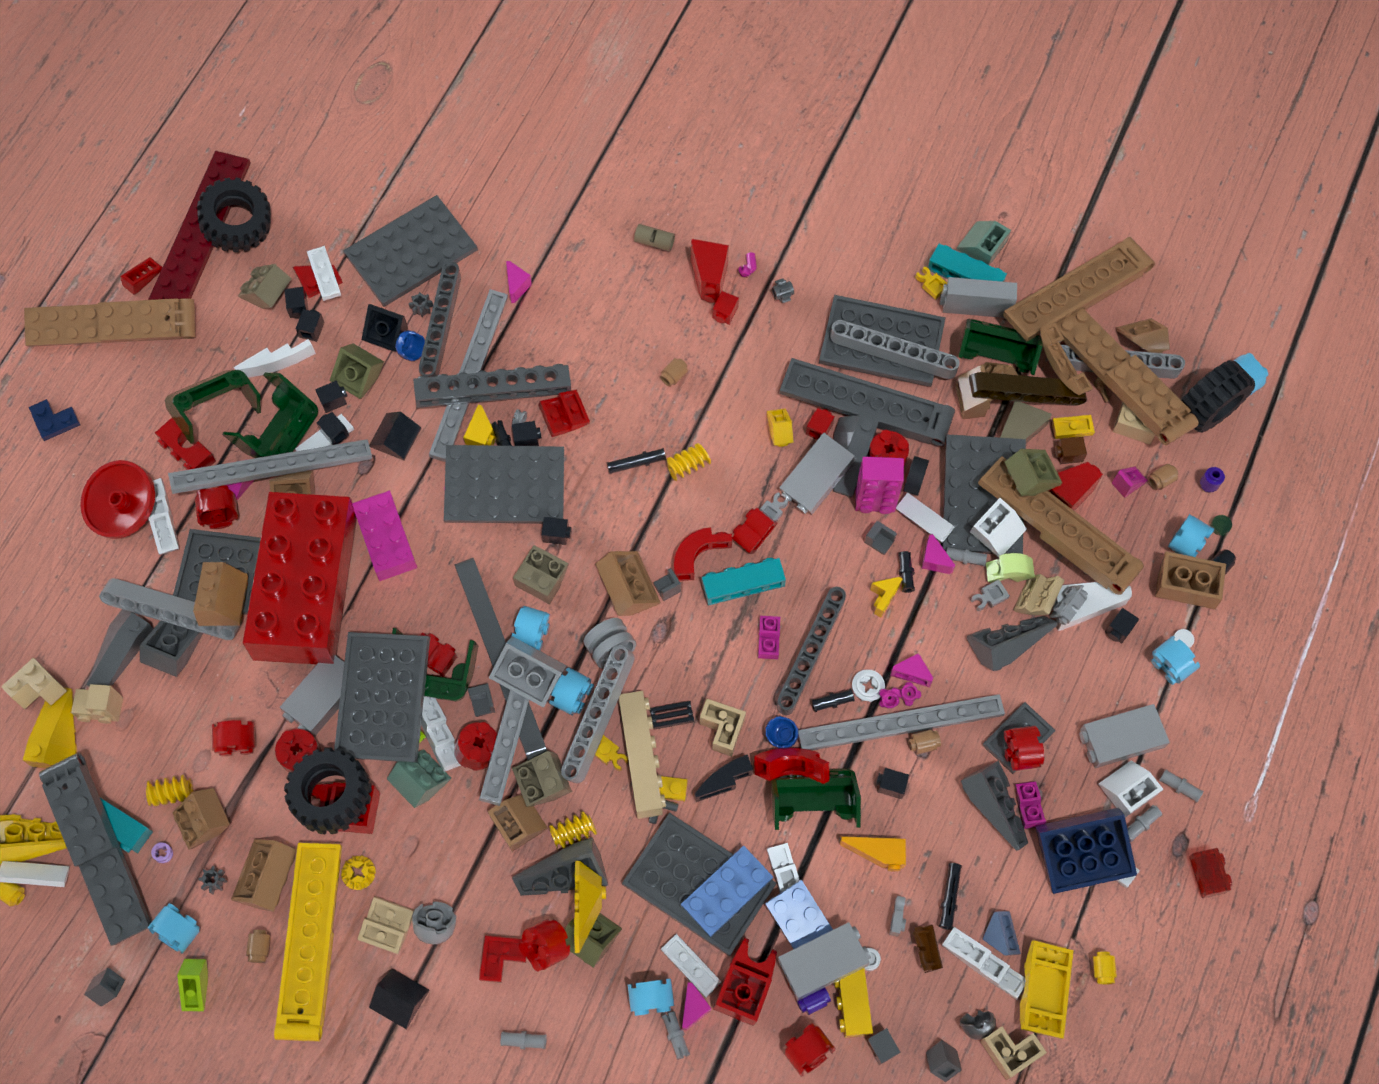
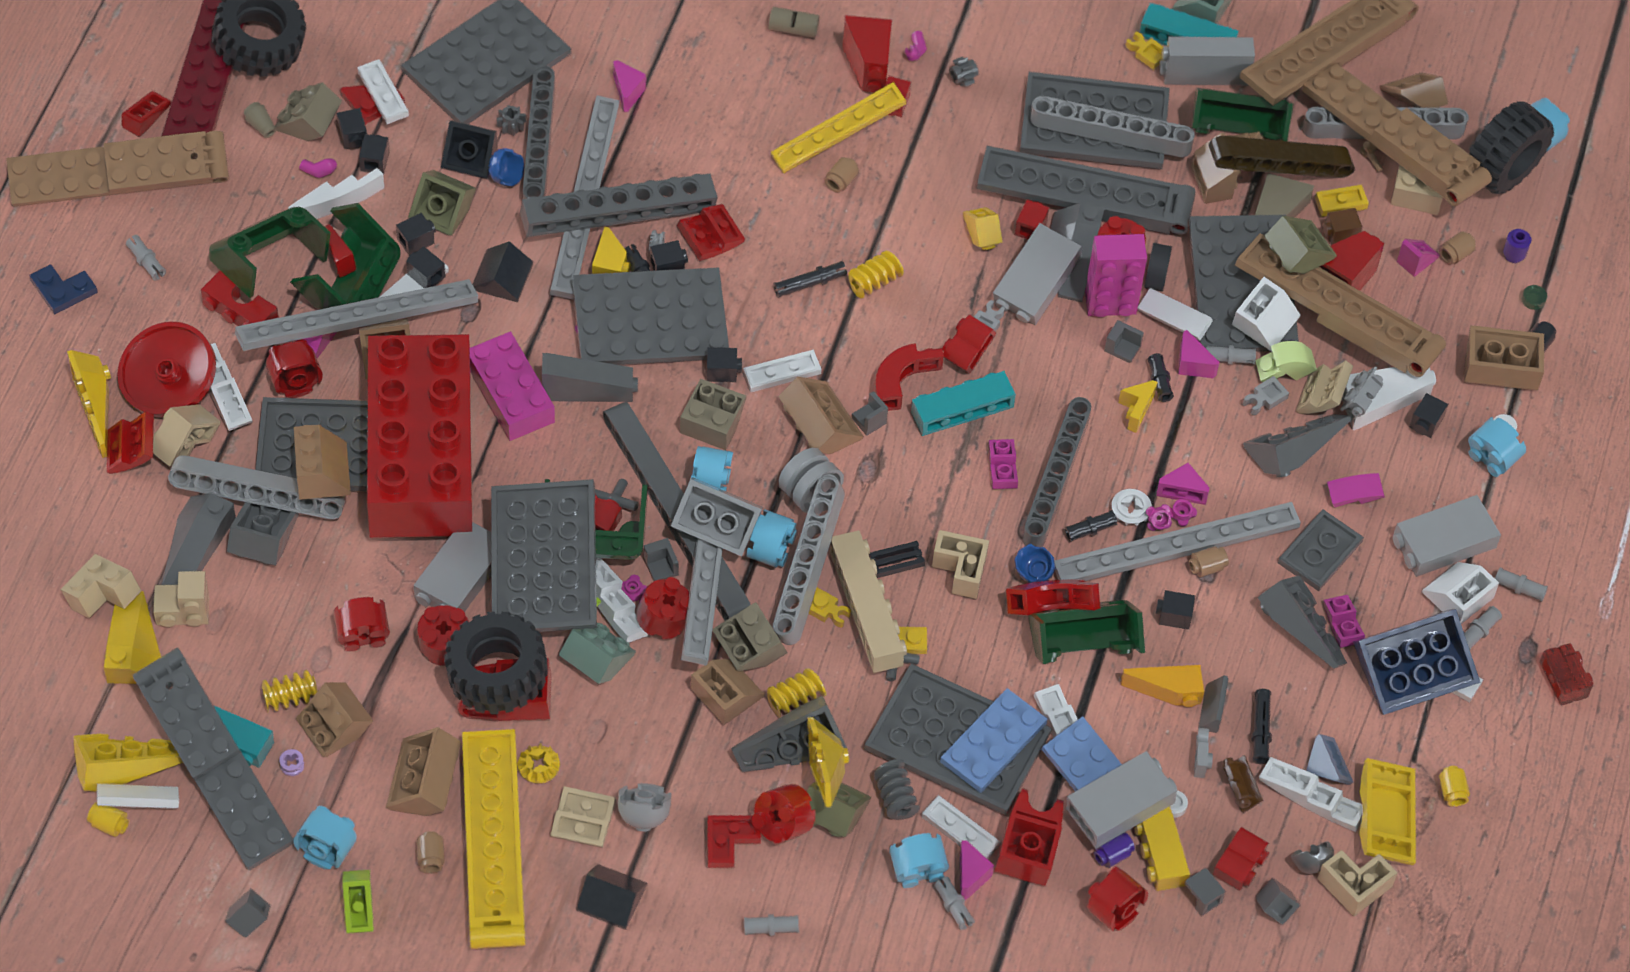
camera: 10 degrees left, 10 degrees down
dark grey gear [198,866,227,894] -> none
black slope [695,754,753,802] -> none
red brick [1004,725,1044,771] -> none
medium nougat slope [1041,323,1093,395] -> none
medium azure brick [1168,514,1214,557] -> none
none -> yellow wedge [67,350,111,458]
none -> red slope [106,411,154,474]
none -> light grey pin [126,235,166,280]
none -> tan brick [153,405,221,467]
none -> dark tan cone [244,102,277,138]
none -> dark pink arm [299,158,337,178]
none -> red slope [325,224,356,277]
none -> dark grey slope [542,353,638,402]
none -> dark grey piece [595,479,639,511]
none -> dark pink plate [621,575,647,602]
none -> white tile [743,350,822,392]
none -> yellow tile [771,82,906,174]
none -> dark grey piece [874,759,920,820]
none -> dark grey slope [1198,675,1229,733]
none -> red brick [1213,827,1270,891]
none -> dark pink slope [1327,473,1385,508]

